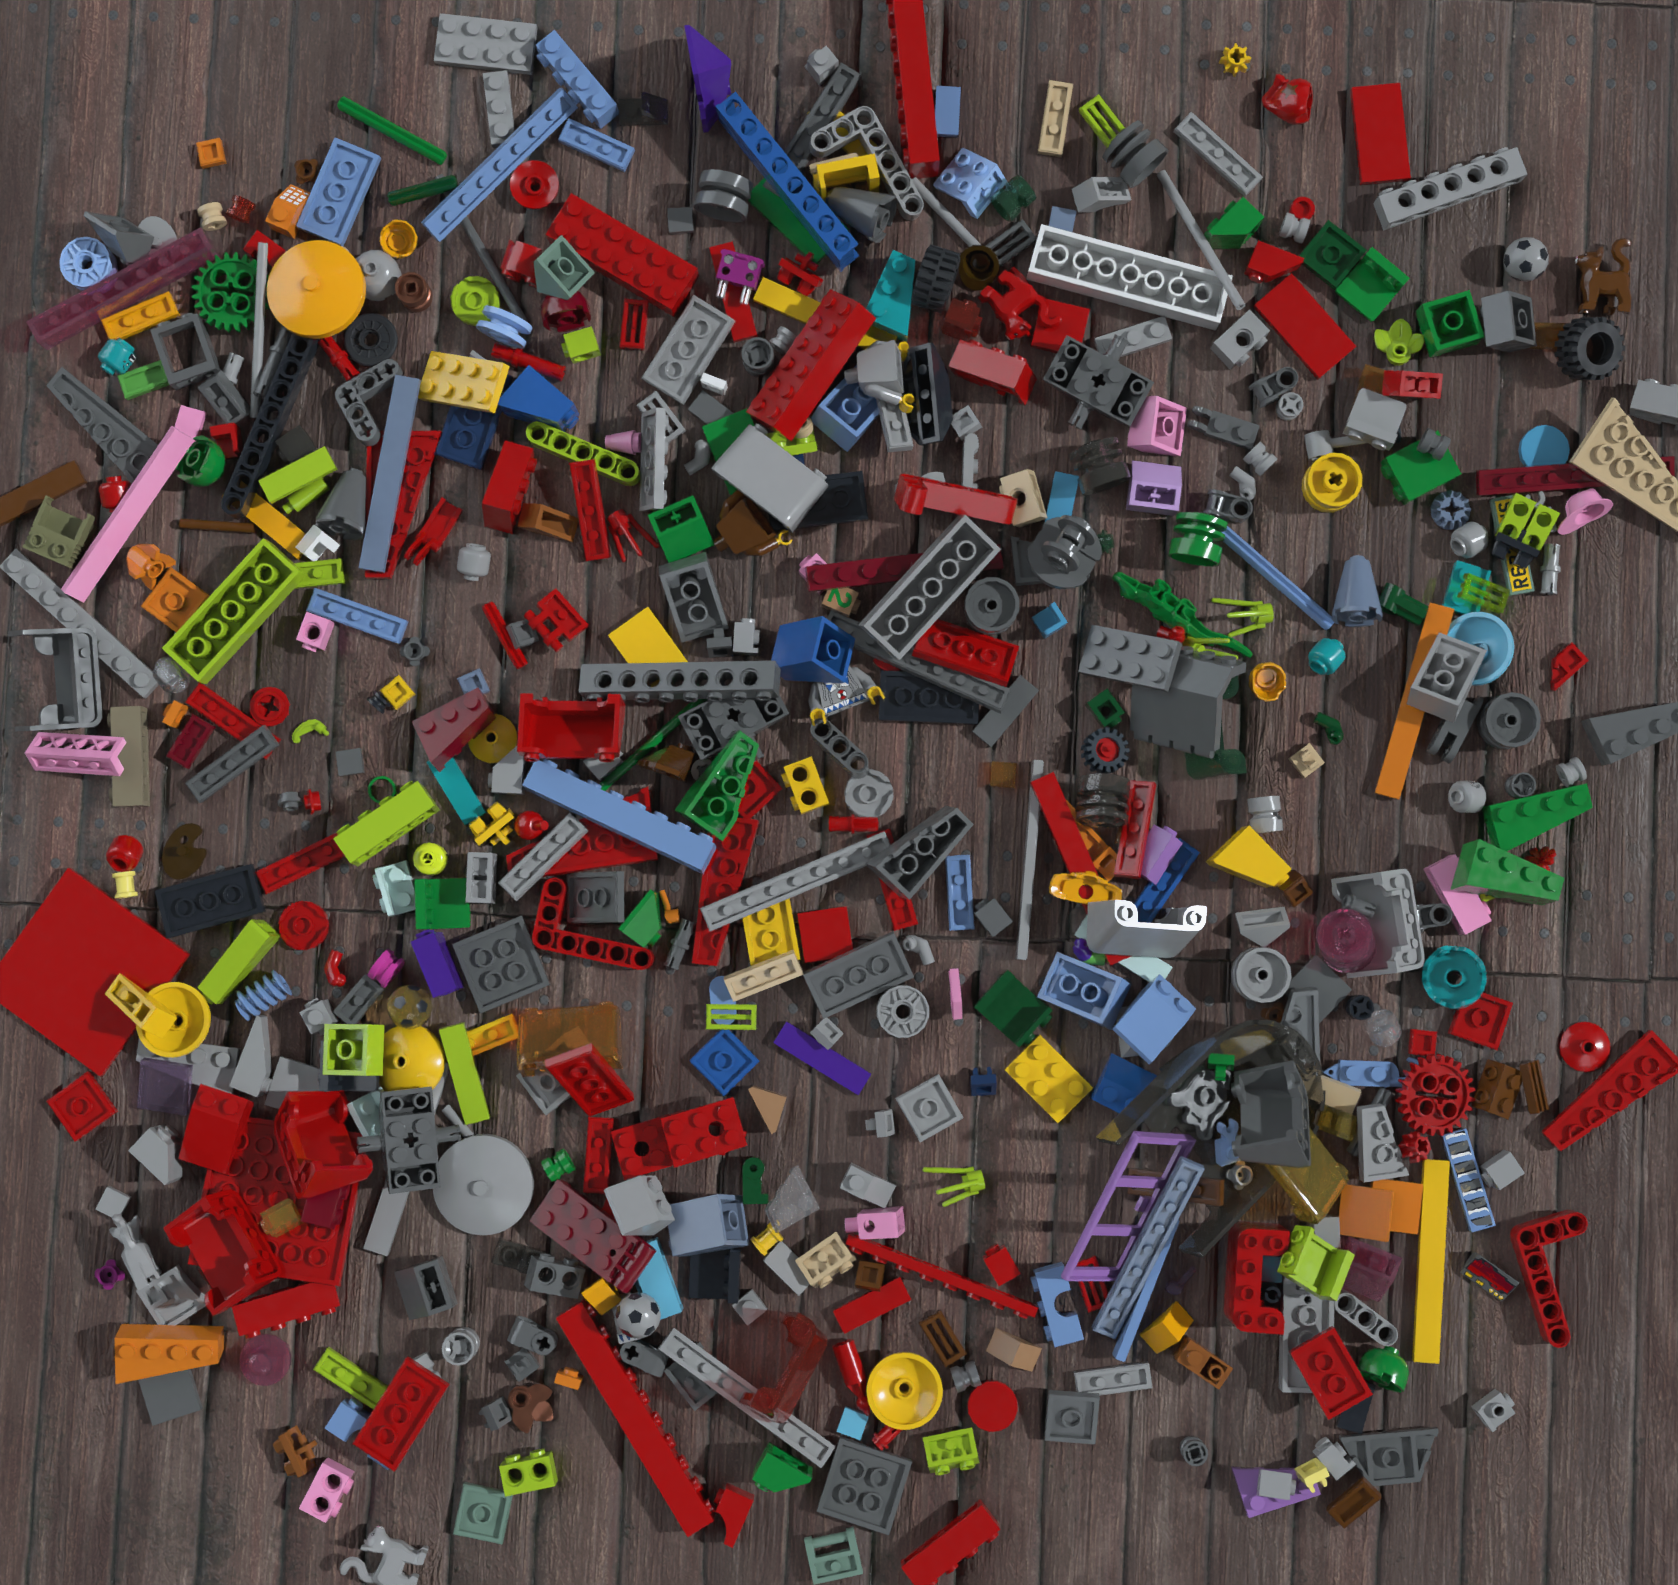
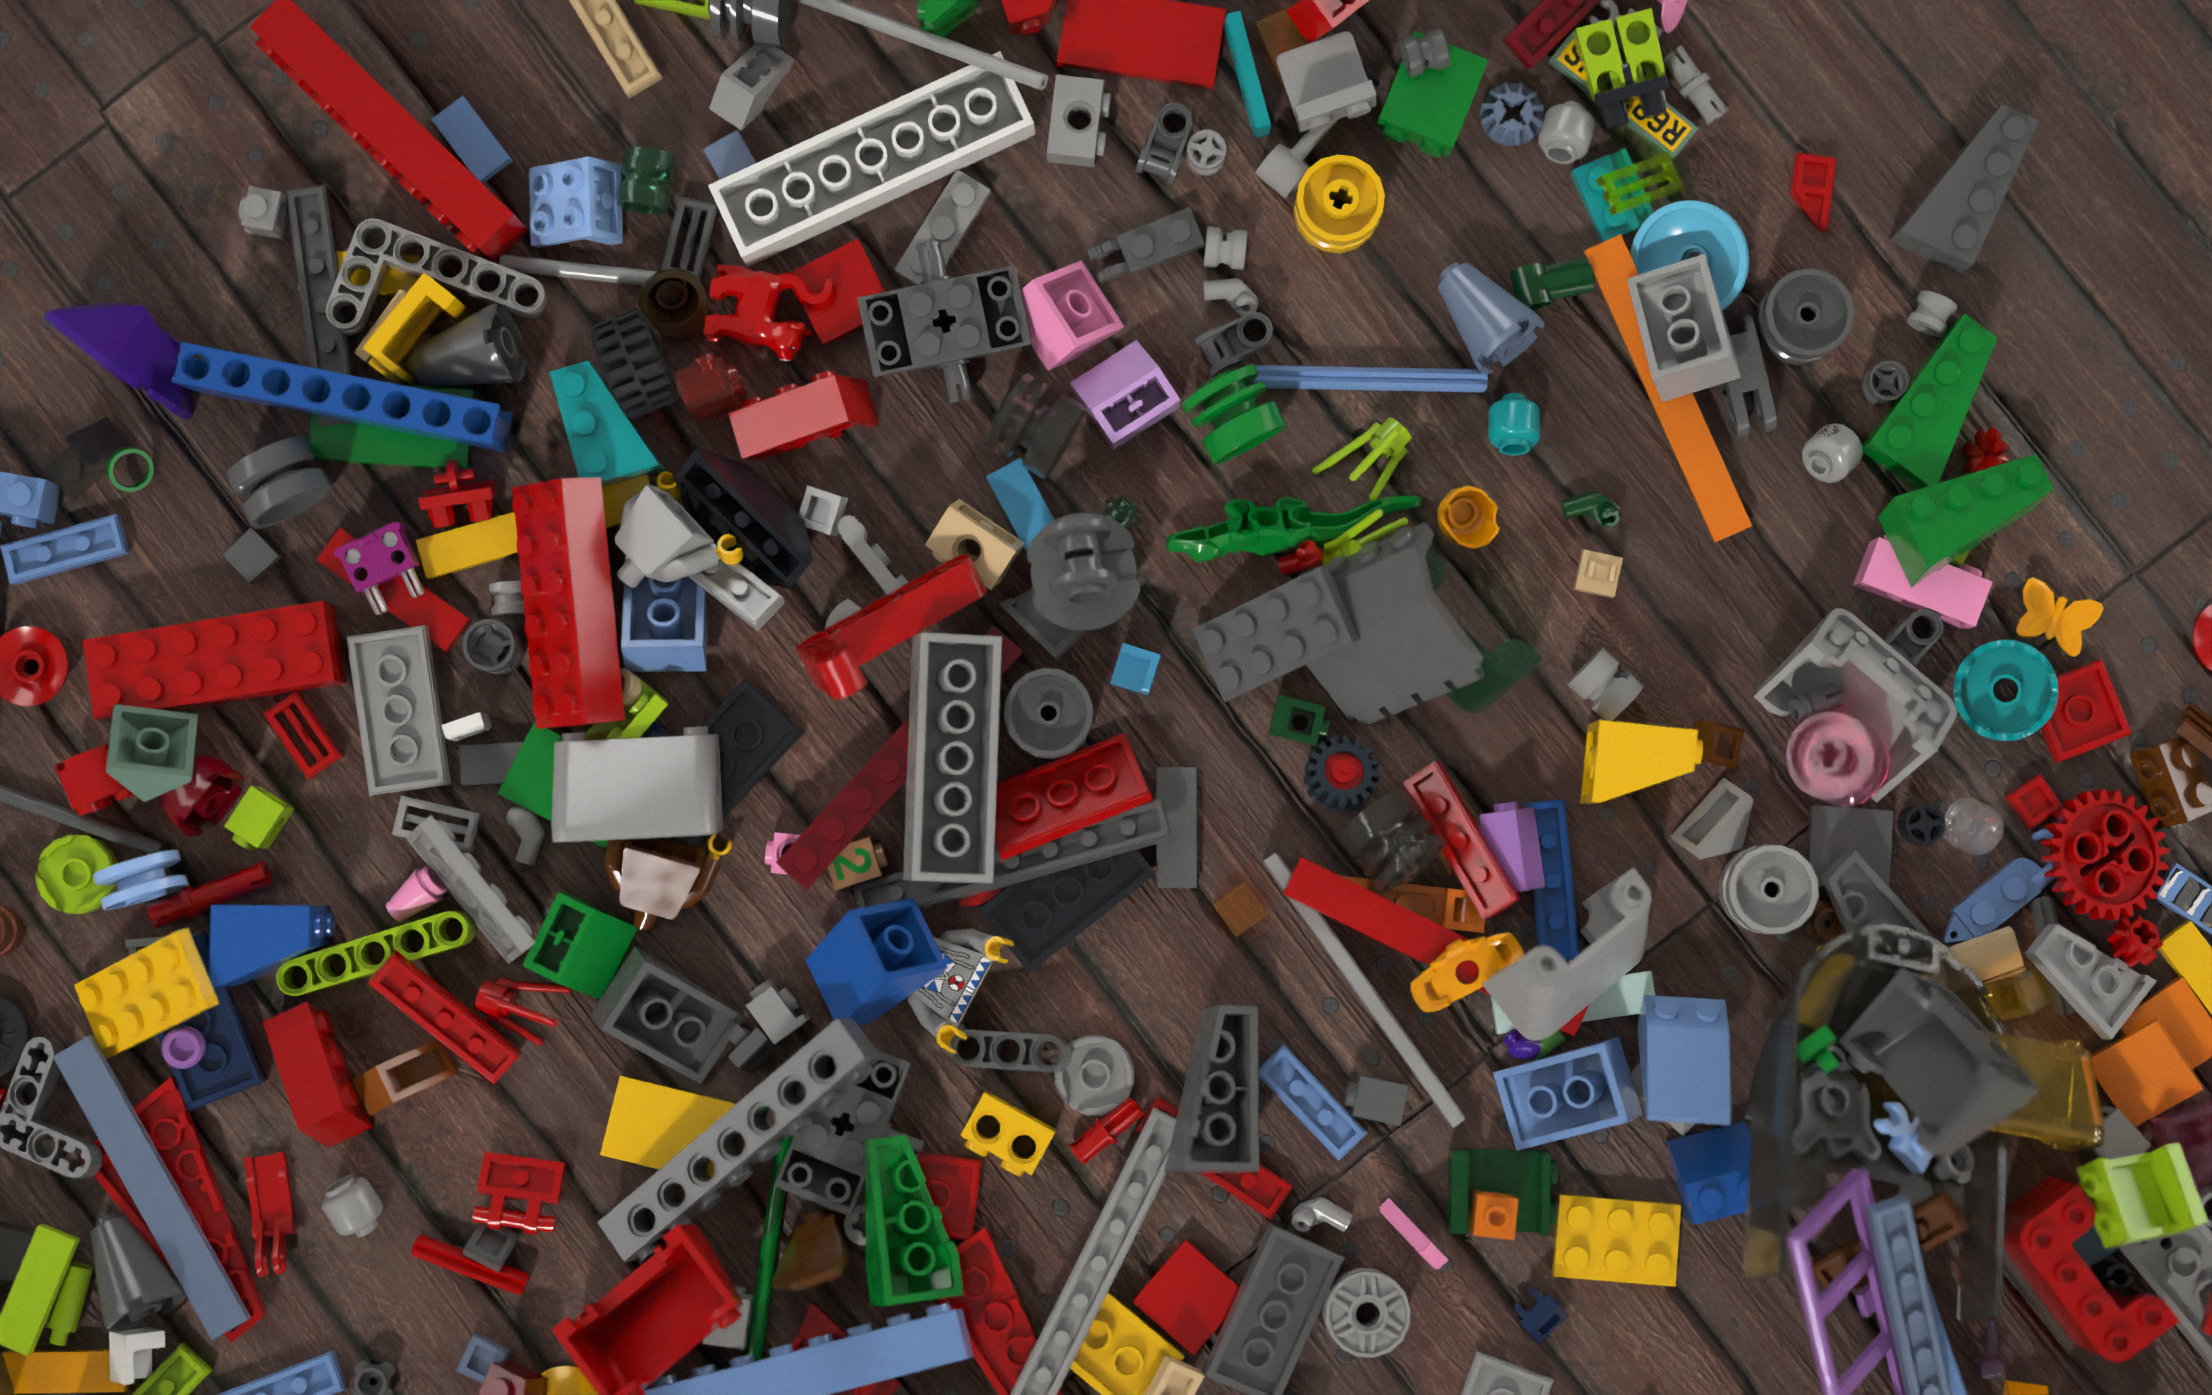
camera: 40 degrees left, 0 degrees up
none -> green piece [106,447,154,492]
none -> medium lavender tile [162,1026,206,1069]
none -> teal tile [1224,11,1271,138]
none -> orange brick [1468,1190,1519,1240]
none -> light orange piece [2016,577,2104,657]

